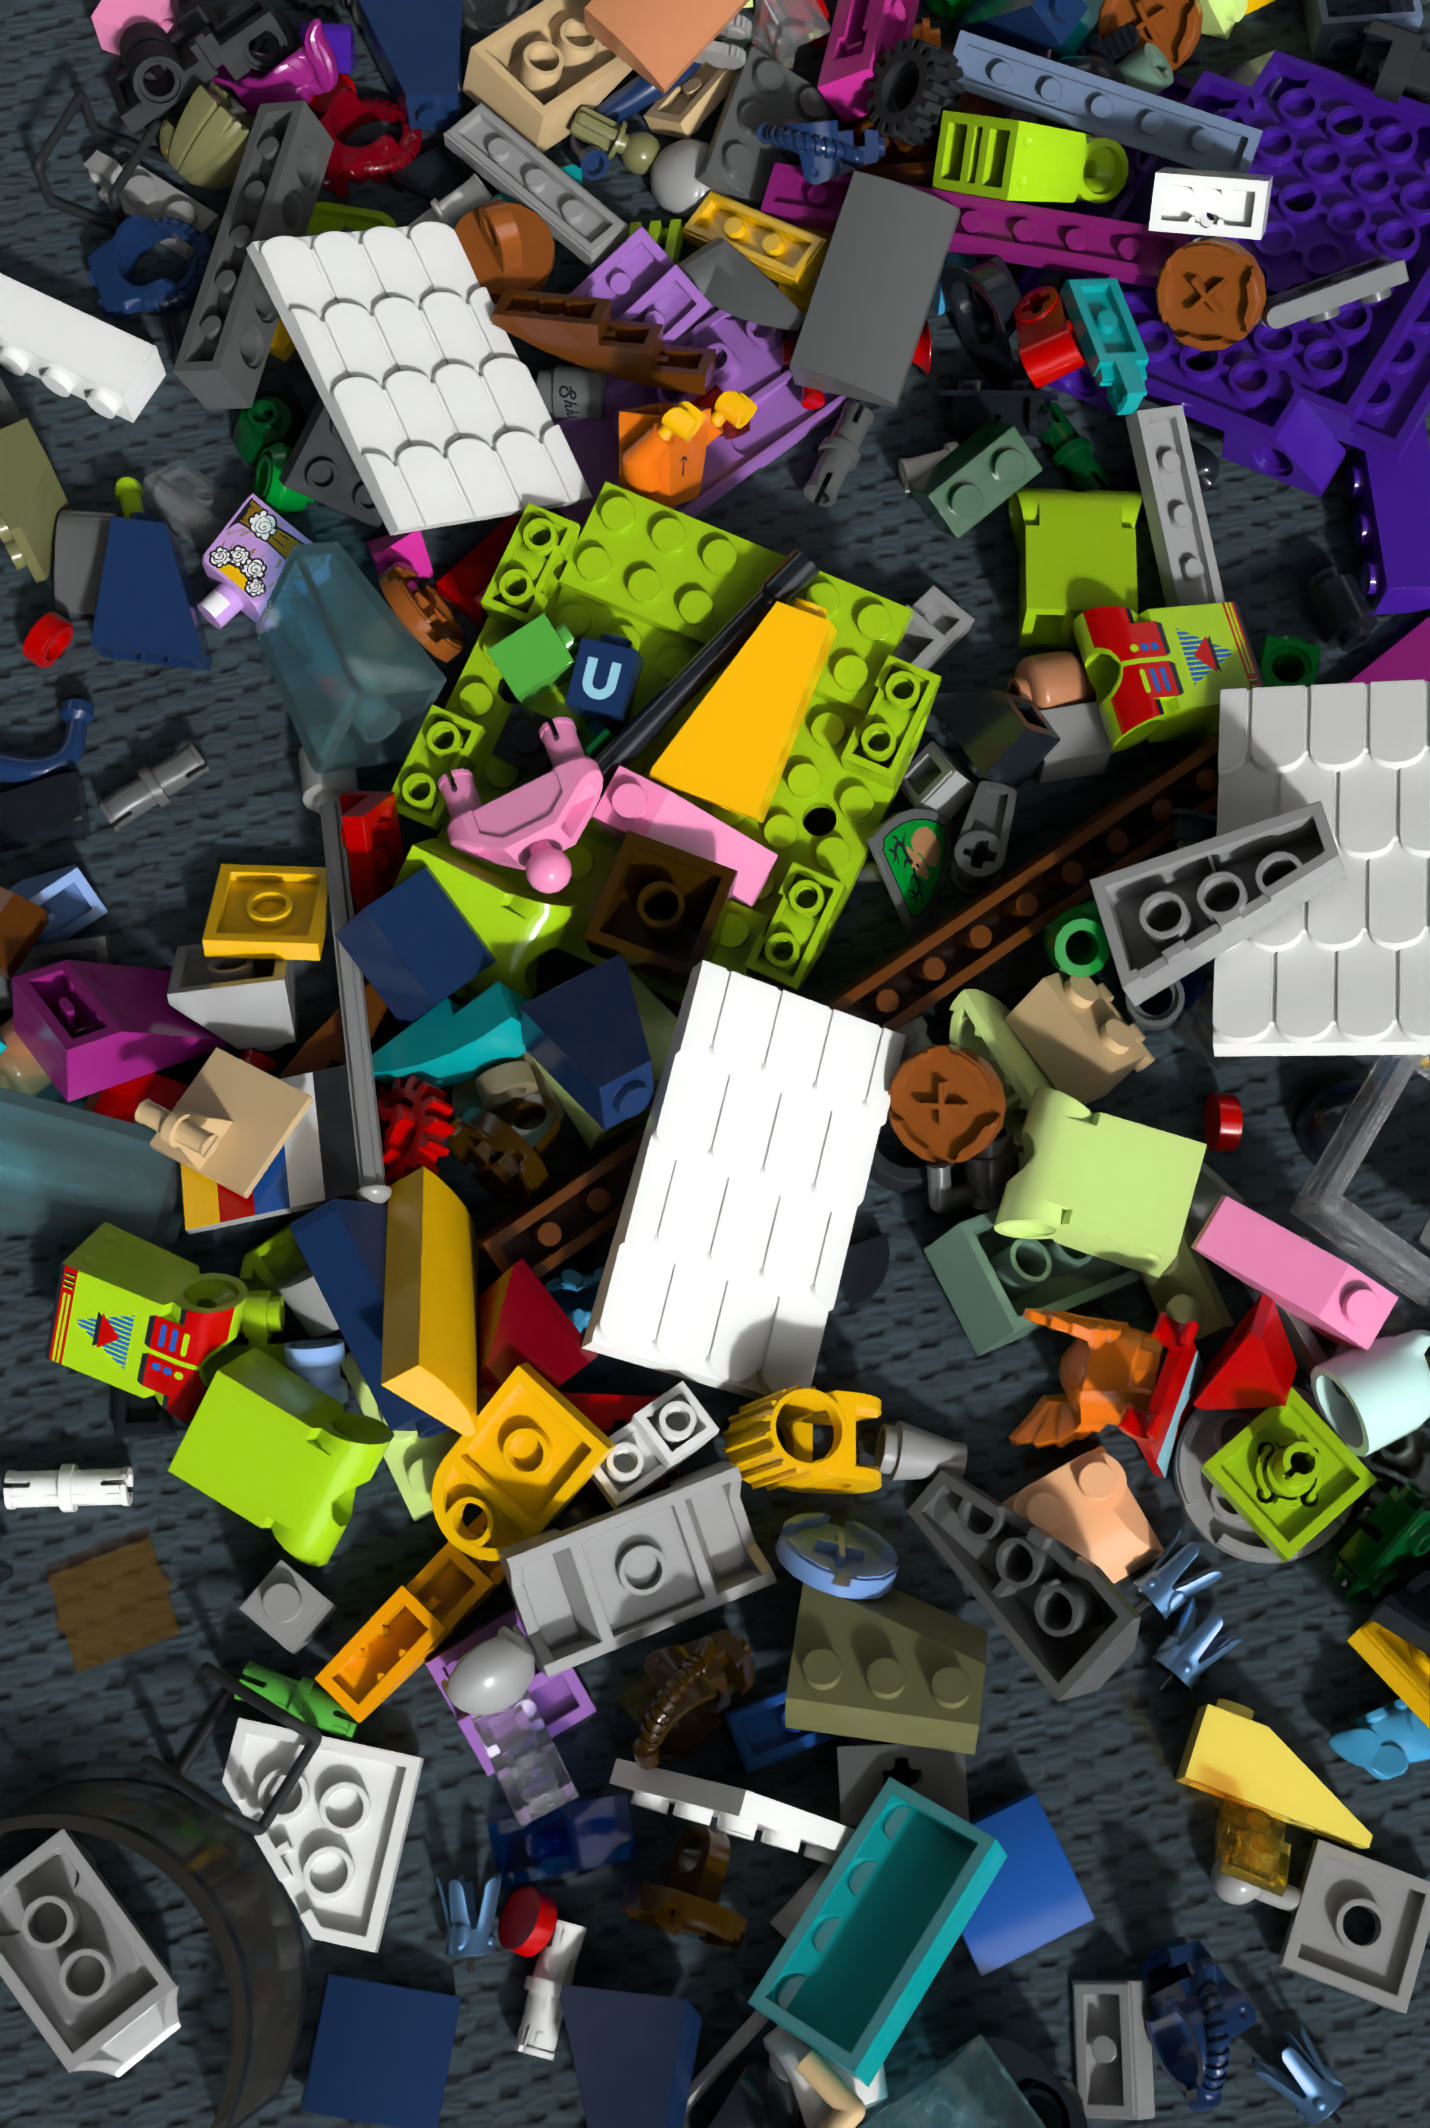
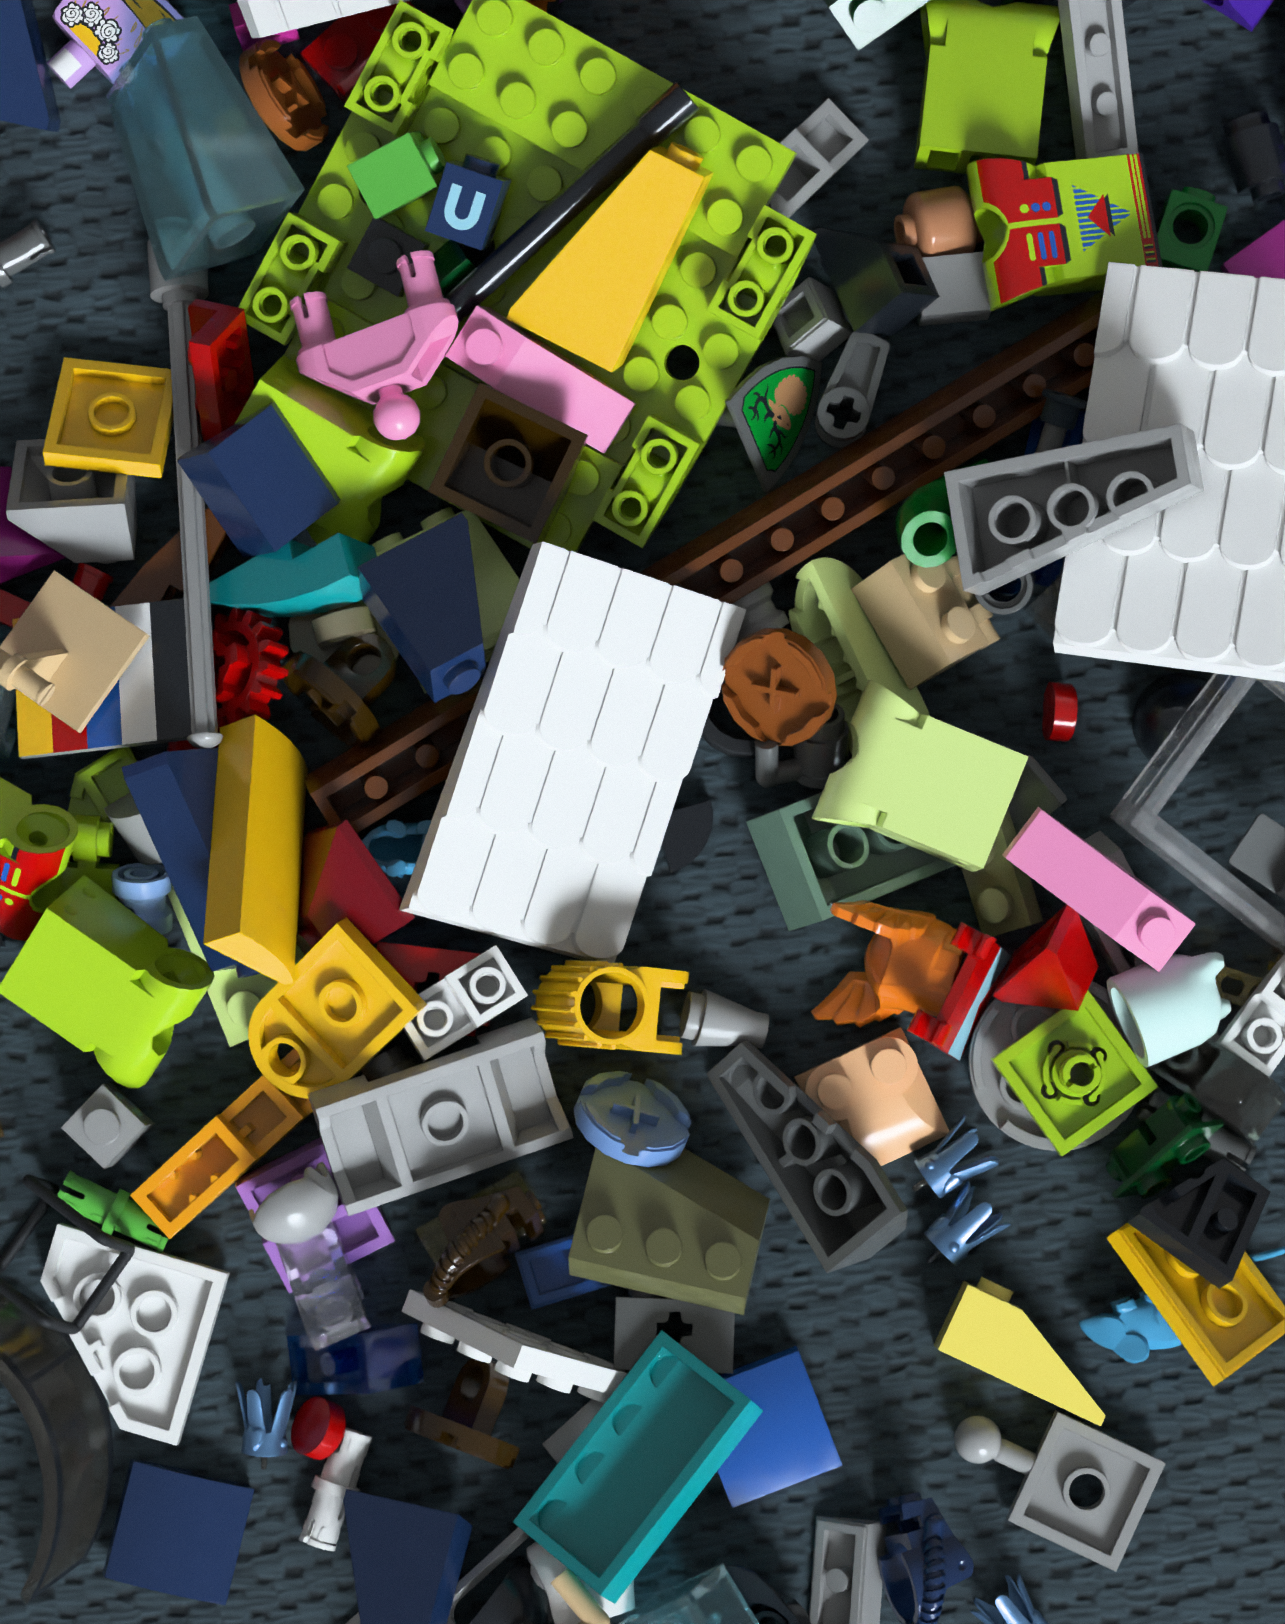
camera: 10 degrees right, 15 degrees up
clear yellow slope [1215,1799,1291,1897] -> none

